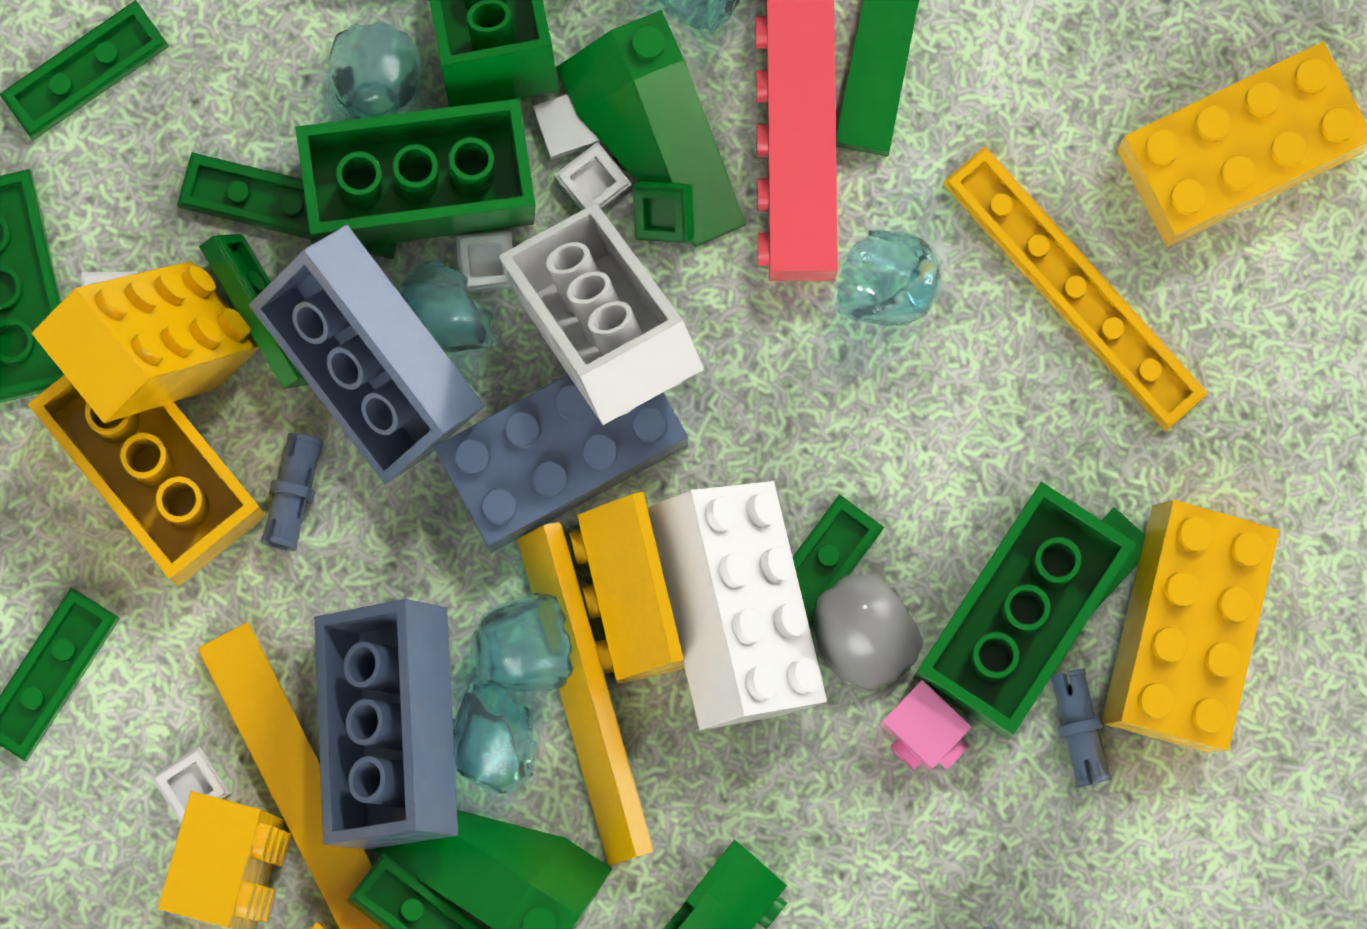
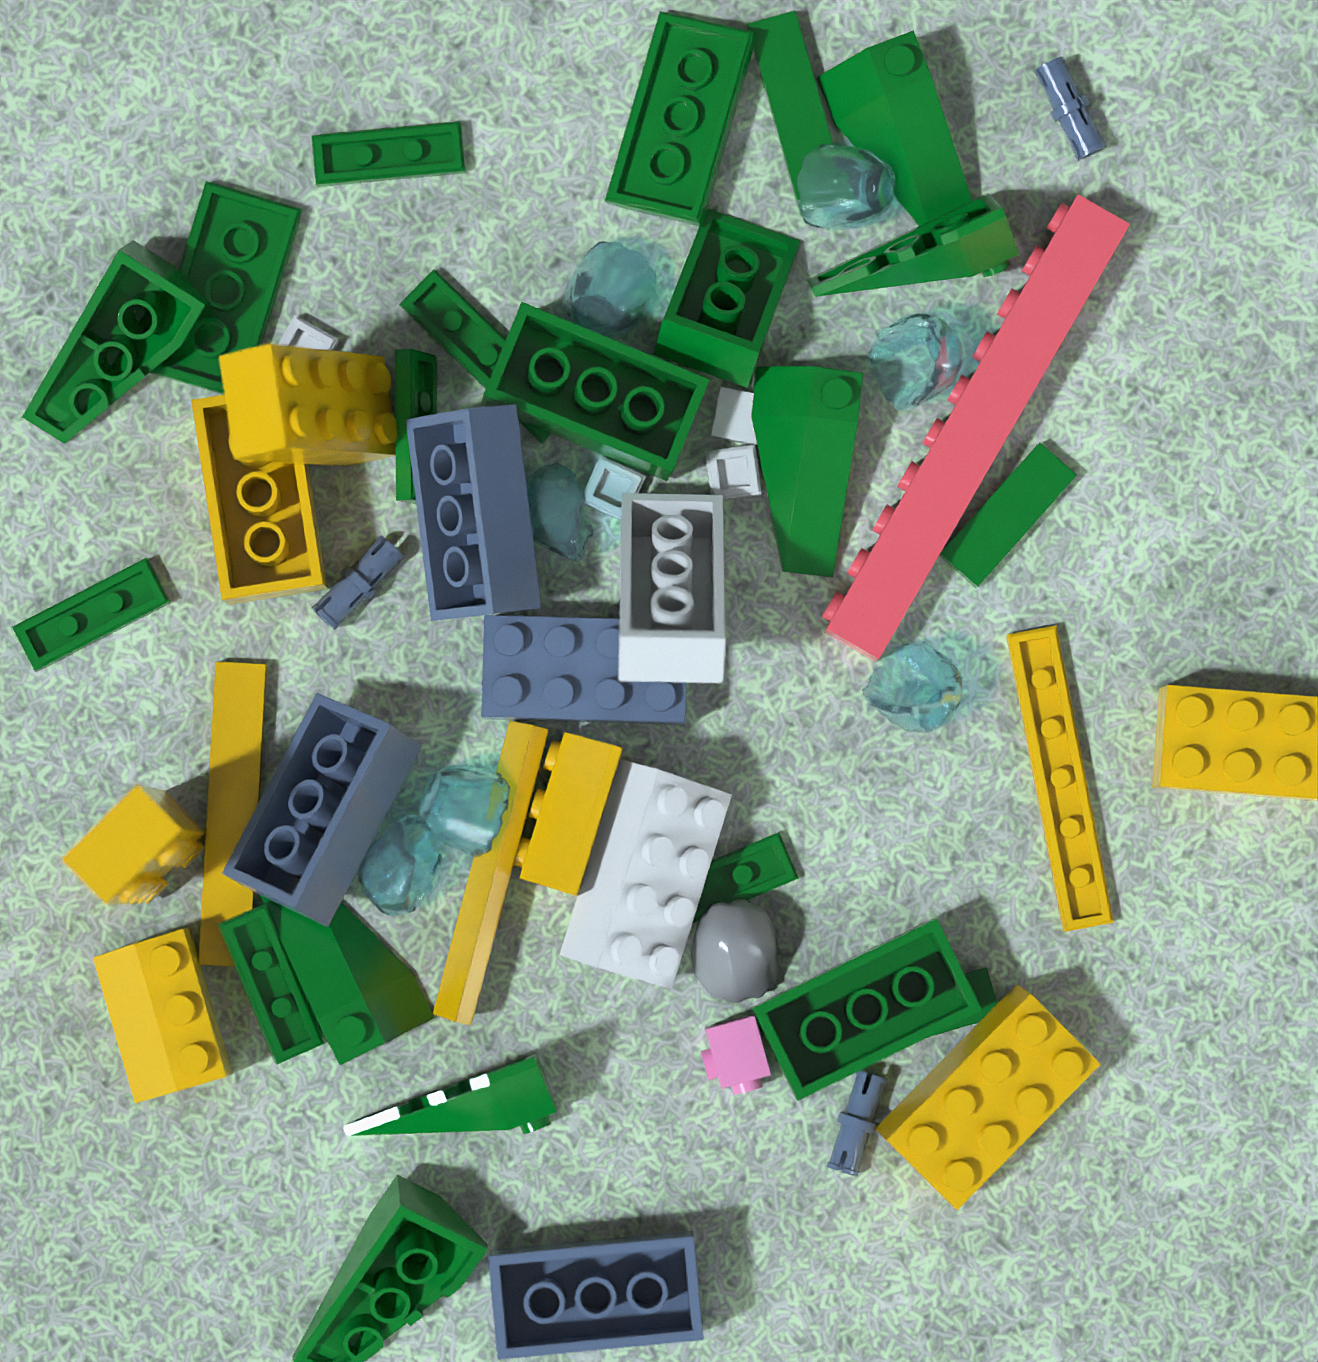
camera: 30 degrees right, 5 degrees up
white tile [151,746,231,824] -> none
green tile [633,181,694,243] -> none

